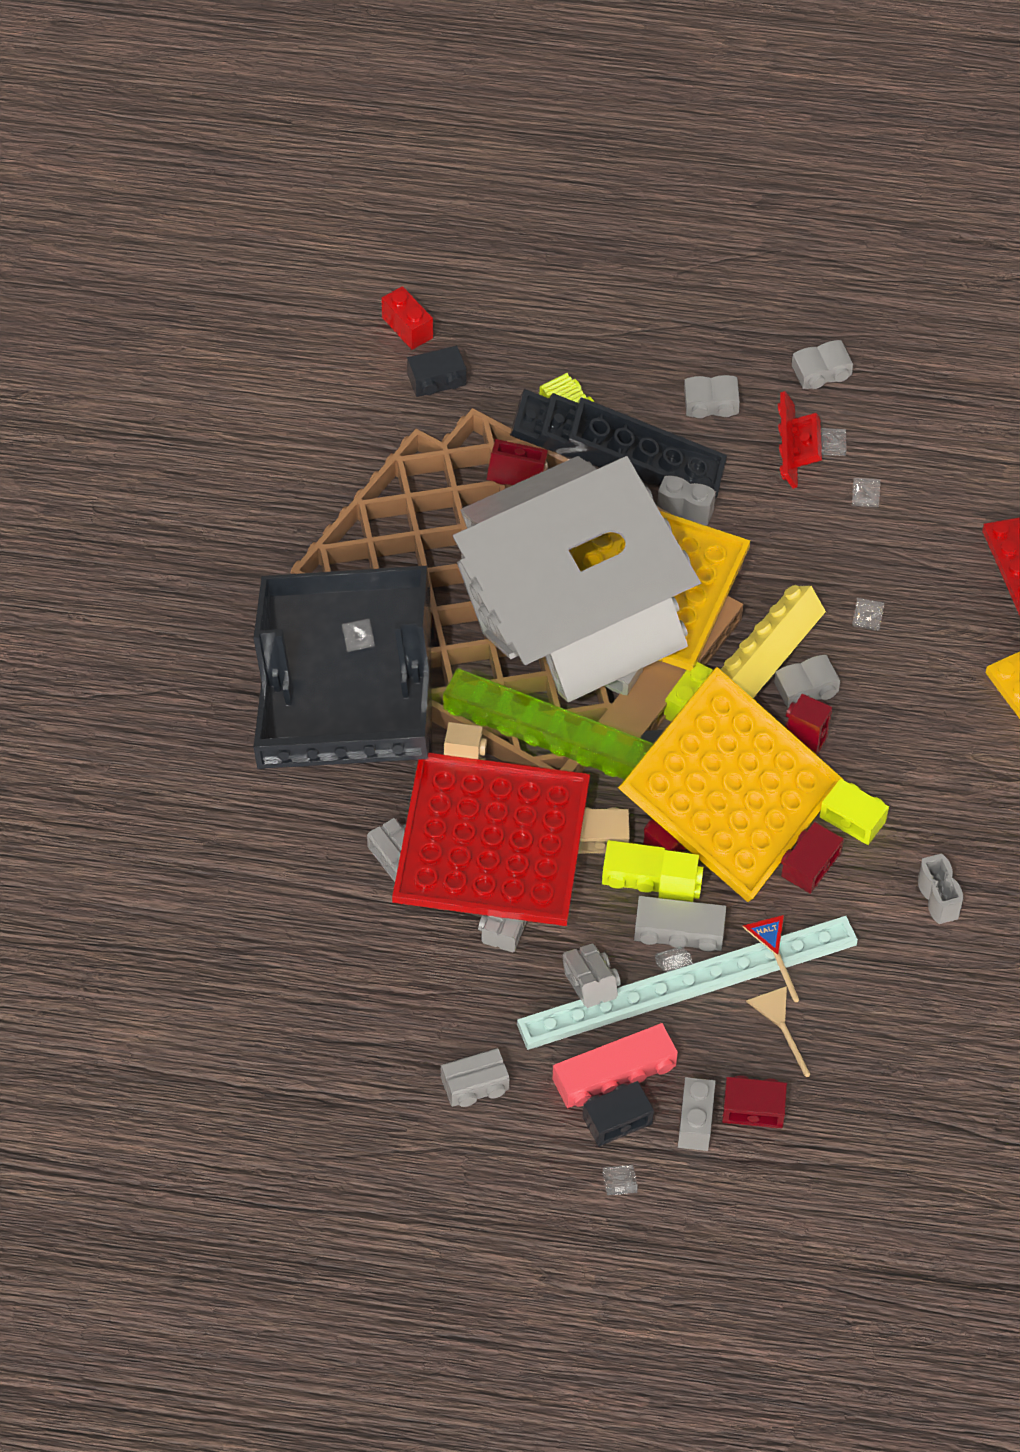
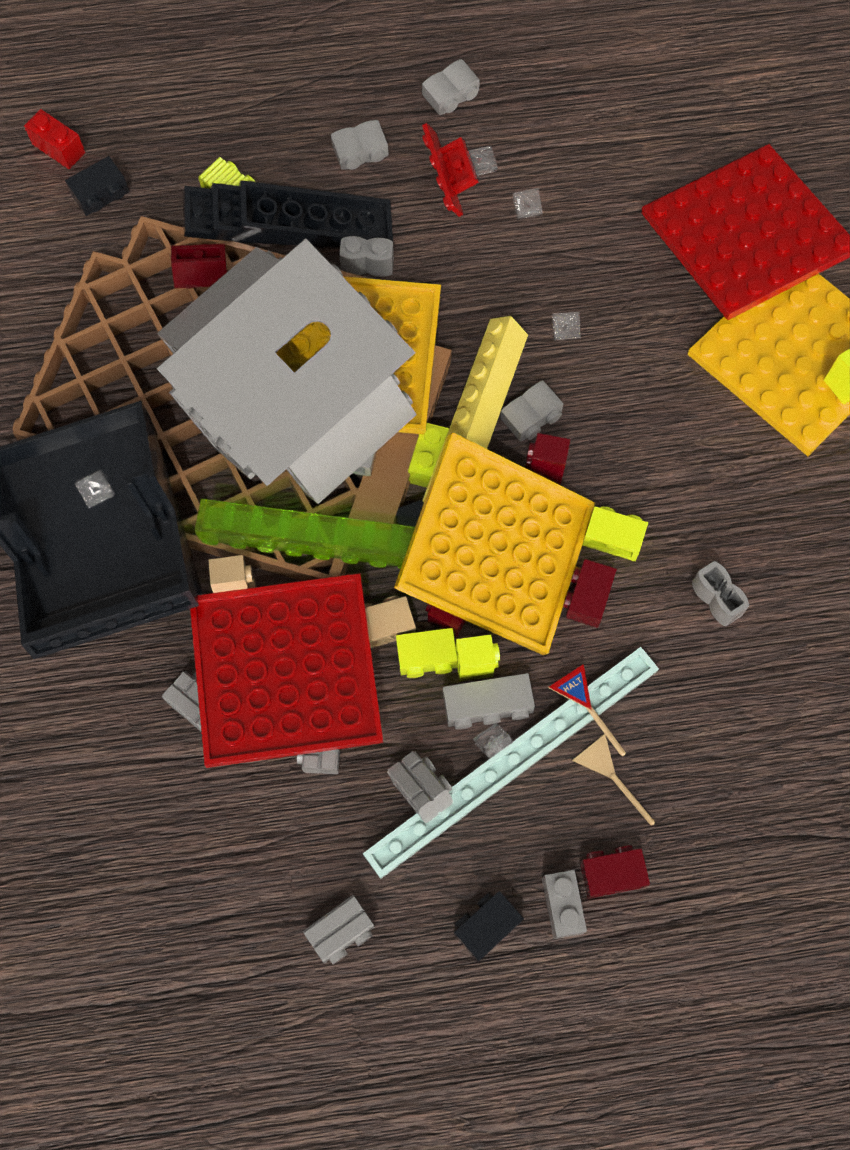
camera: 15 degrees left, 15 degrees up
coral brick [552,1023,678,1109] -> none
clear tile [603,1165,637,1195] -> none

